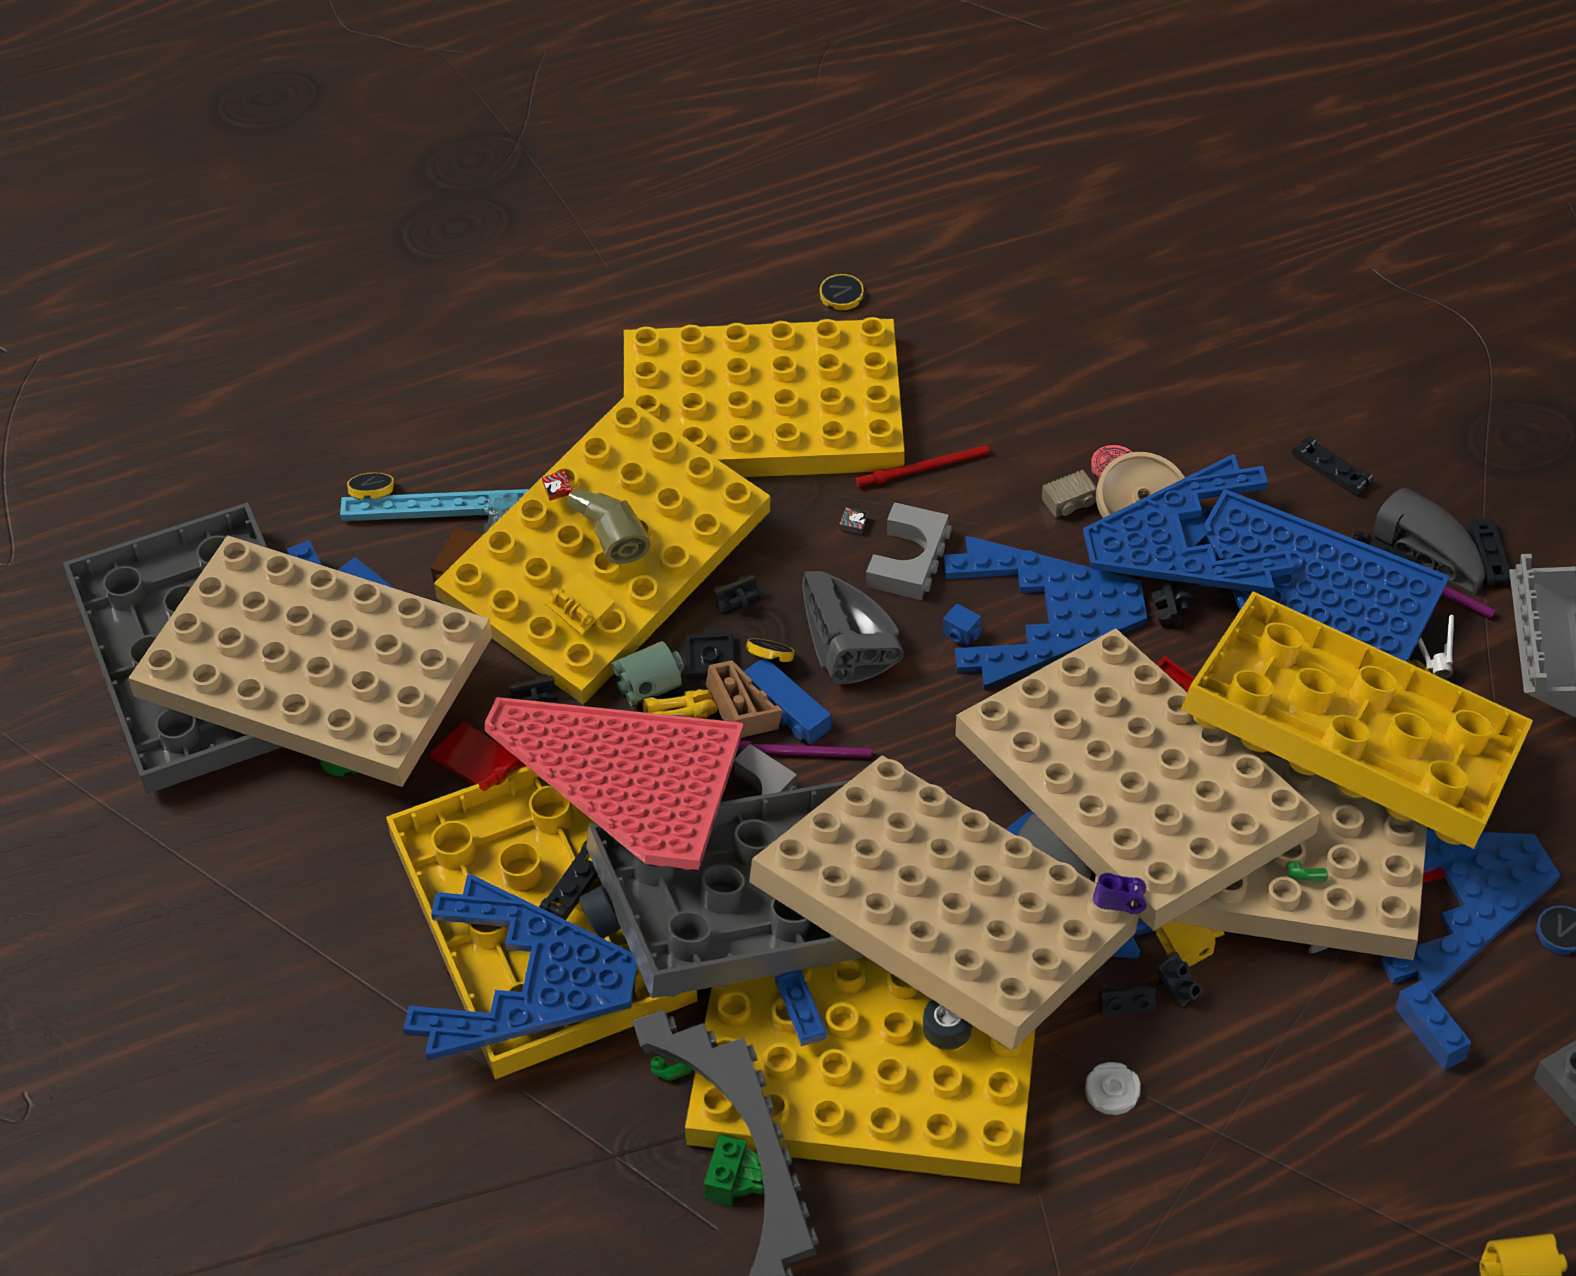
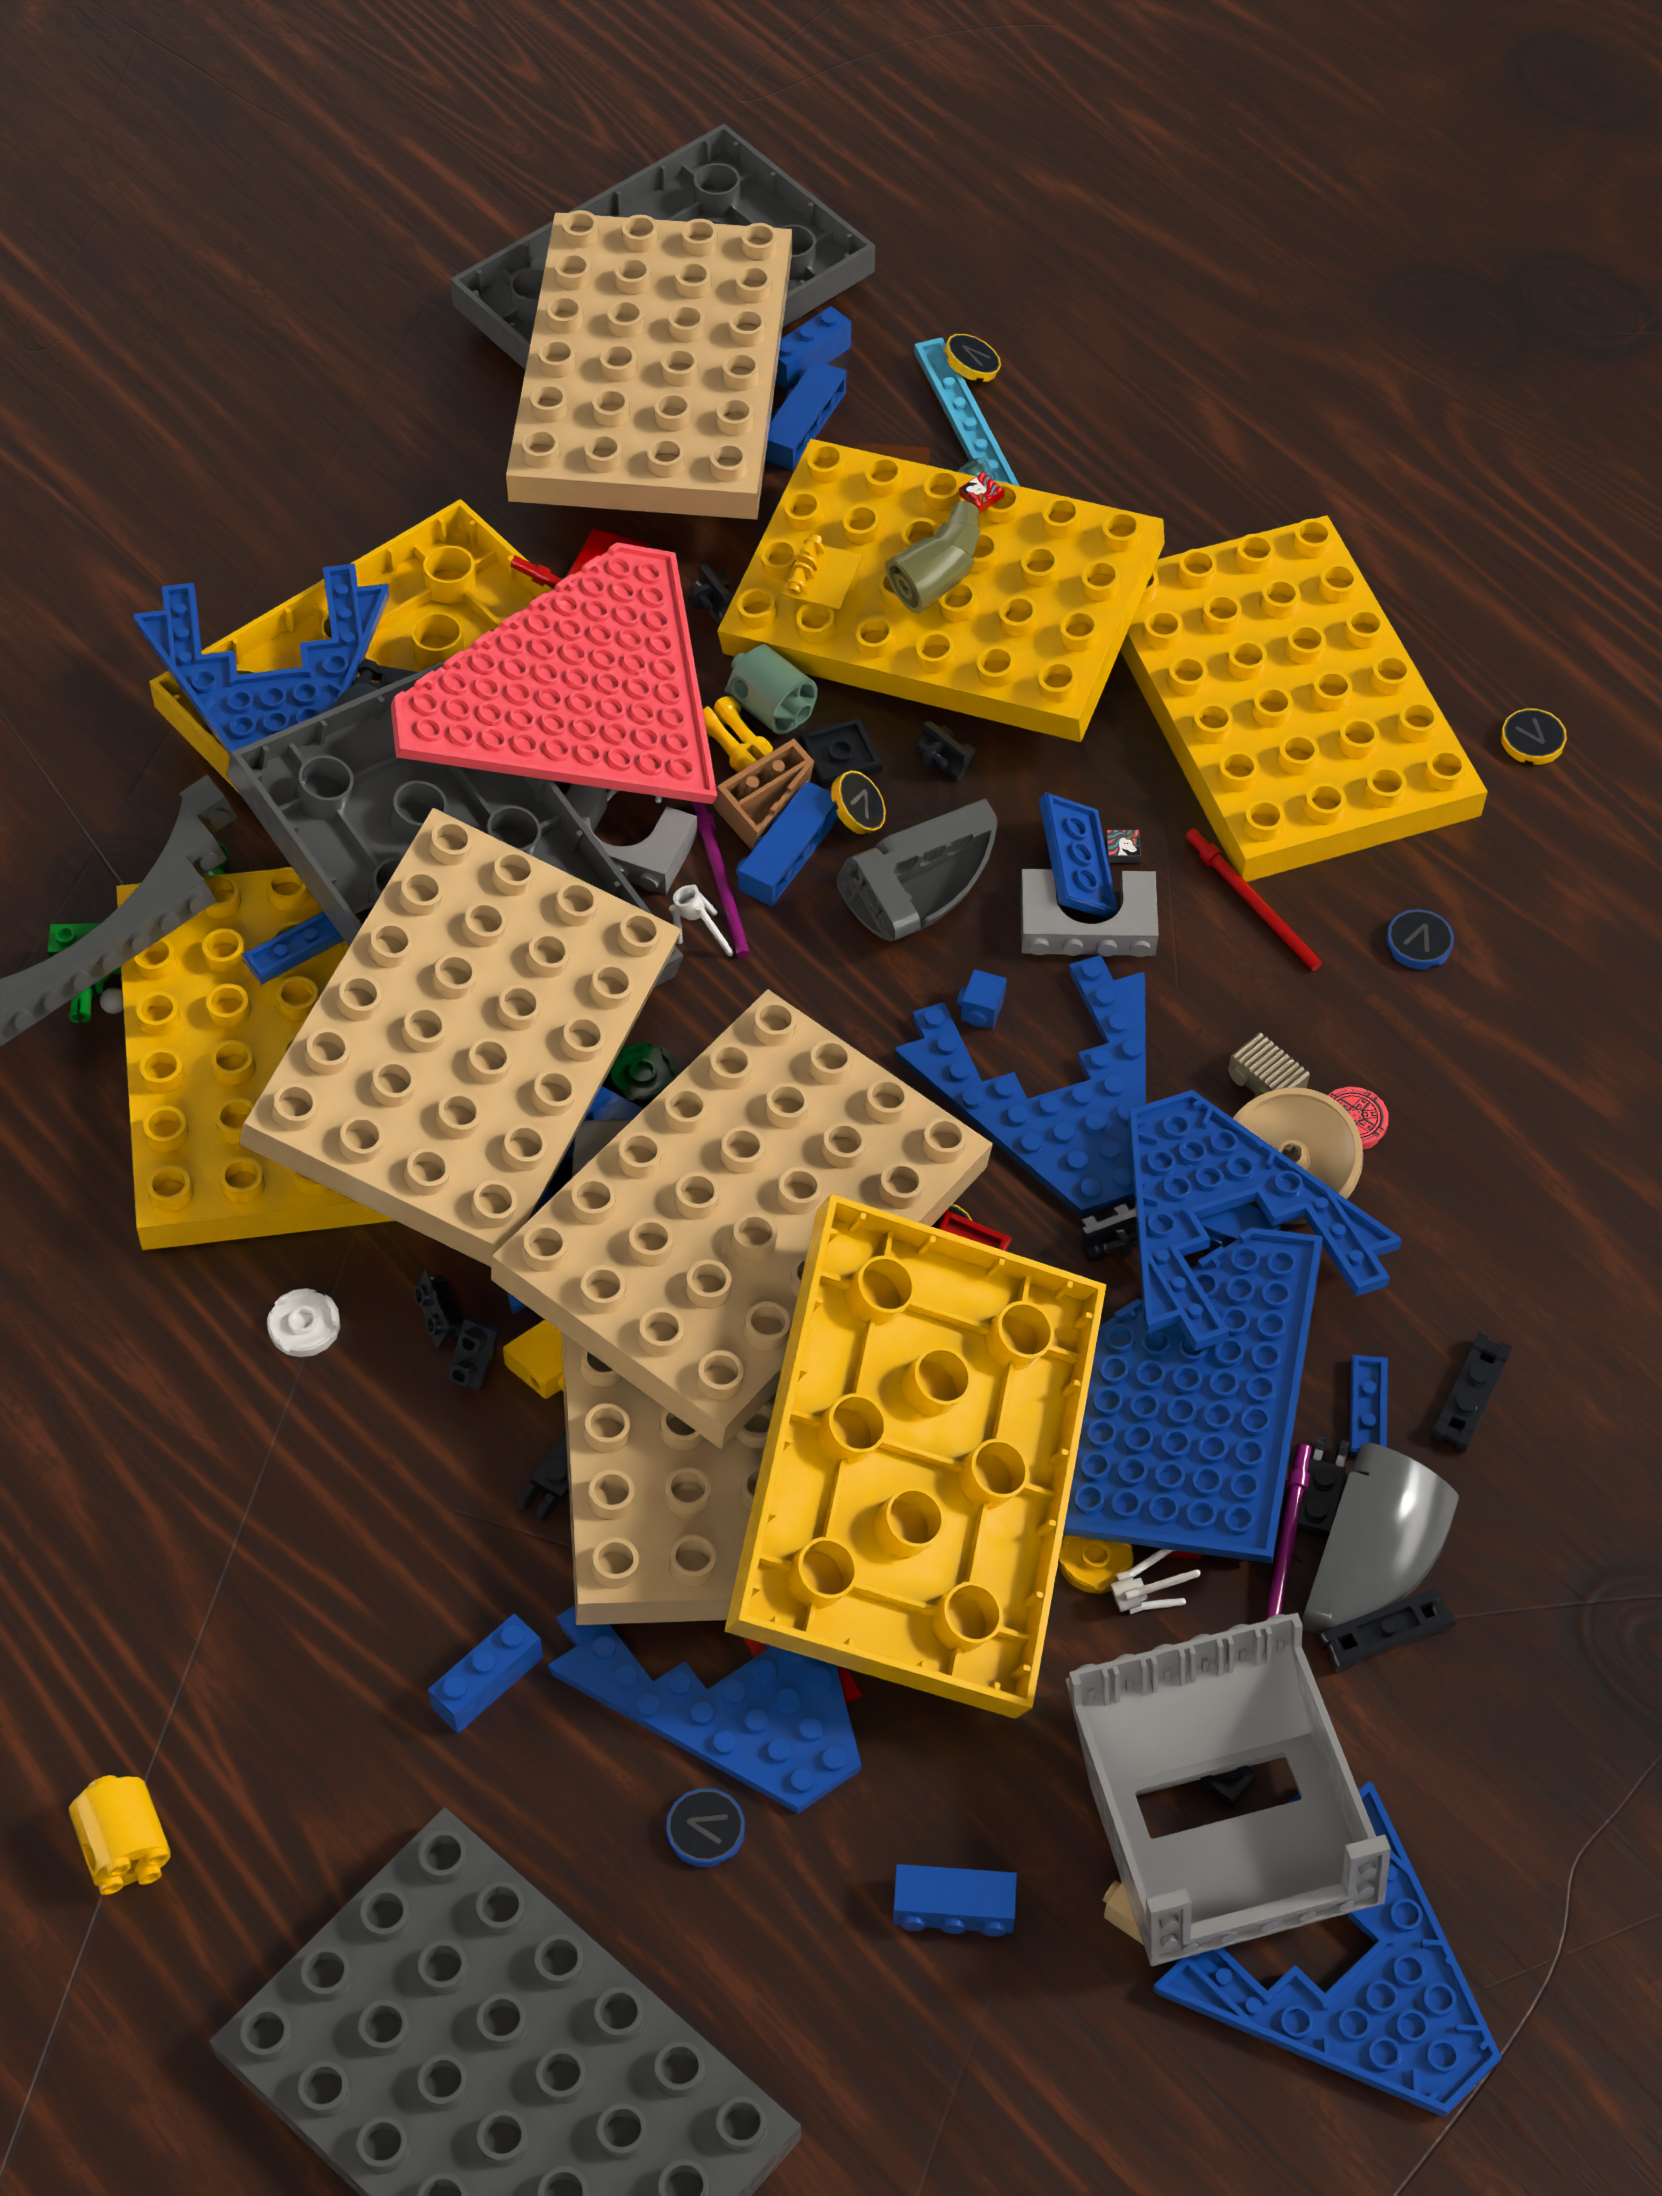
camera: 70 degrees right, 5 degrees up
dark purple piece [1092,873,1147,914] -> none
green arm [1287,861,1328,882] -> none
none -> black hinge [516,1431,569,1521]
none -> white plant [669,884,733,956]
none -> blue tile [1039,792,1119,920]
none -> blue tile [1348,1354,1388,1458]
none -> black tile [1386,909,1454,970]

